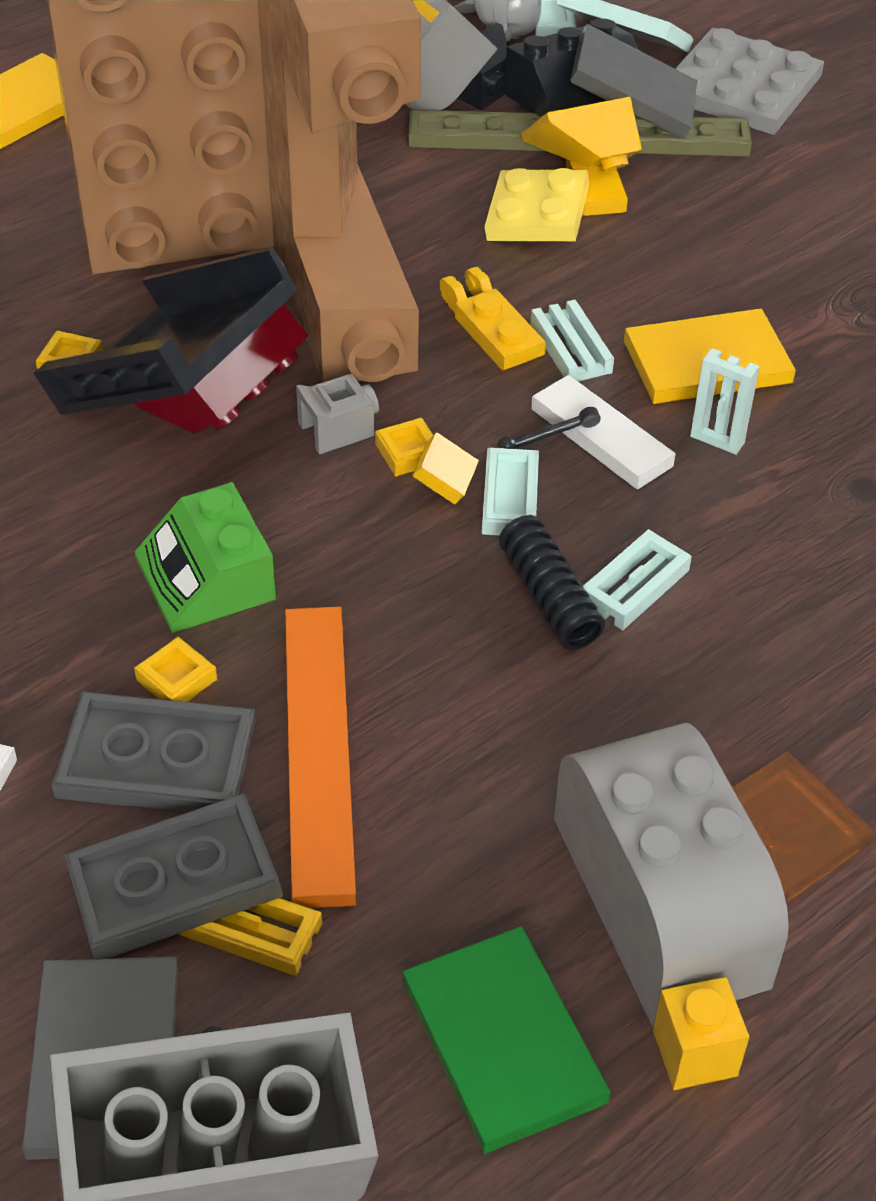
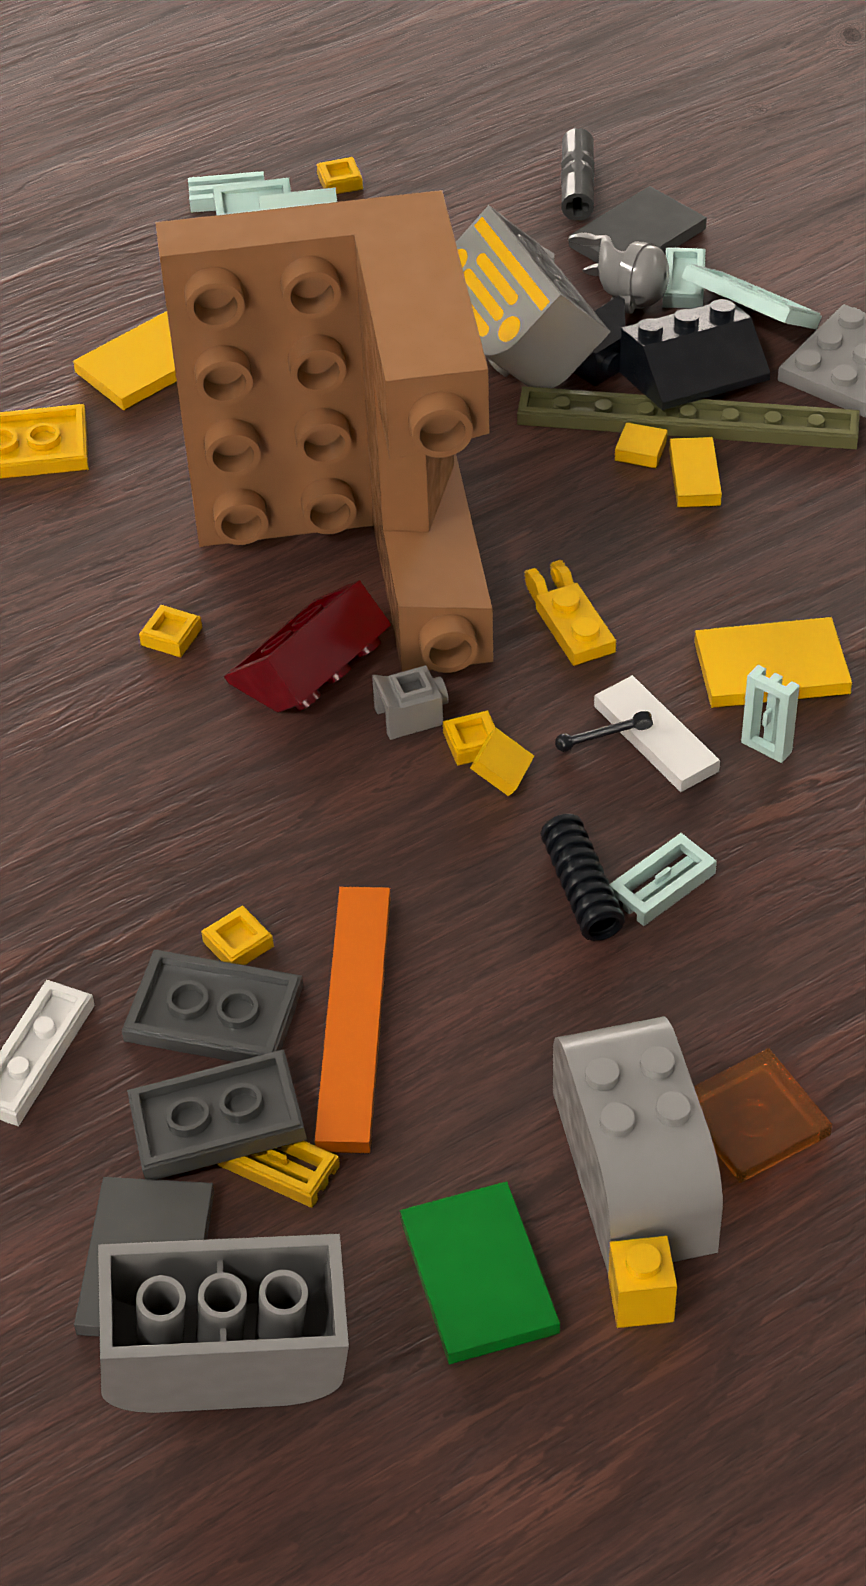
camera: 10 degrees right, 0 degrees up
black panel [34,247,298,414] -> none
bright green slope [135,482,276,634] -> none
light aqua tile [482,448,539,535] -> none
light yellow plate [484,168,590,242] -> none
yellow slope [521,97,642,171] -> none
light aqua tile [530,300,614,381] -> none
dark grey tile [570,24,698,139] -> none
none -> yellow tile [615,422,667,468]

